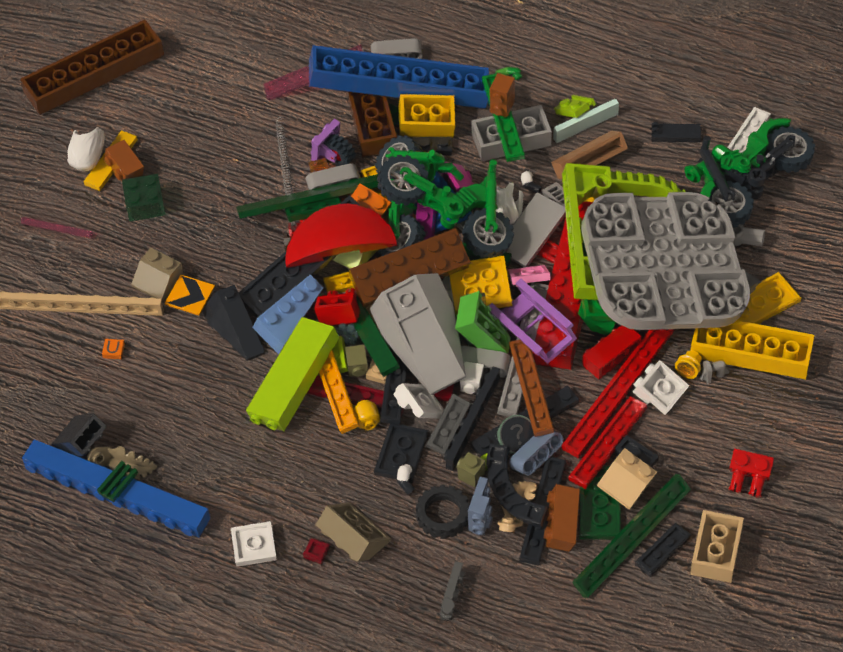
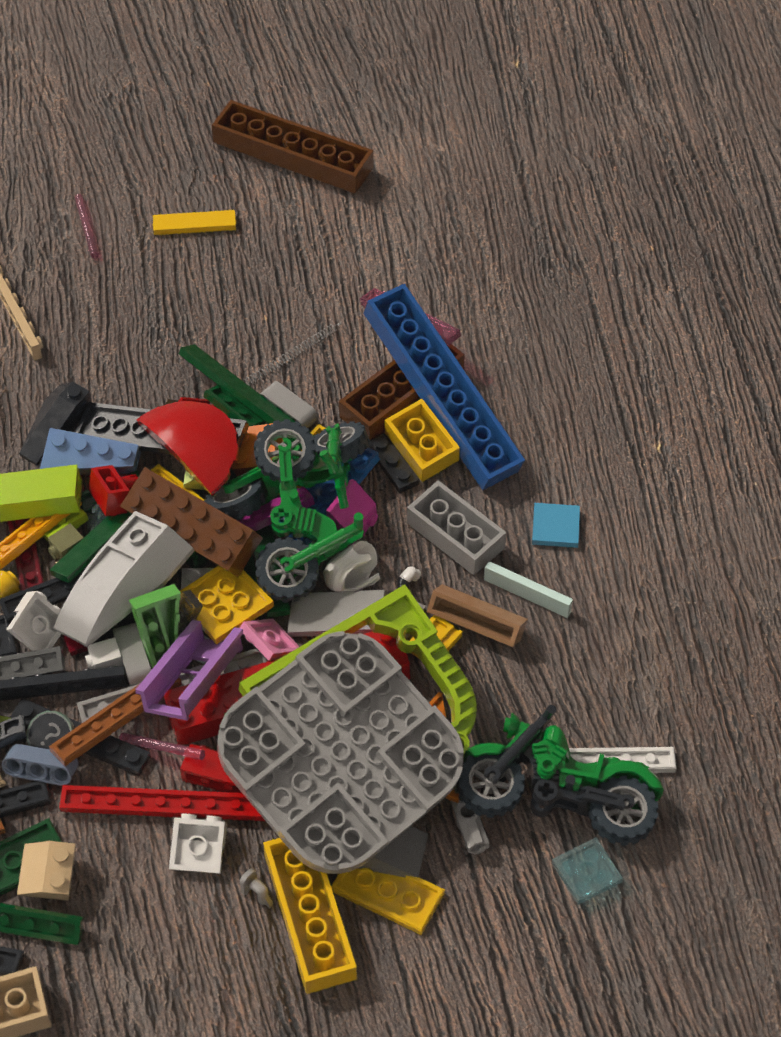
camera: 55 degrees right, 0 degrees up
white hair [67,127,105,172] -> none
dark orange brick [104,140,144,185] -> none
clear green brick [122,173,166,222] -> none
dark tan slope [131,248,184,302] -> none
light orange piece [165,275,215,316] -> none
clear orange plate [308,158,329,173] -> none
plate [311,119,356,167] -> none
light grey beam [371,39,423,59] -> none
green tile [482,73,525,162] -> none
dark orange brick [490,73,515,117] -> none
green arm [496,67,522,80] -> none
lime plate [554,95,596,118] -> none
red tile [569,396,647,489] -> none
black plate [614,435,659,468] -> none
black hinge [651,122,701,143] -> none
yellow piece [675,350,702,379] -> none
red brick [728,448,774,498] -> none
none -> clear pink bar [119,732,205,760]
none -> dark azure tile [532,503,580,548]
none -> clear light blue plate [552,837,623,905]

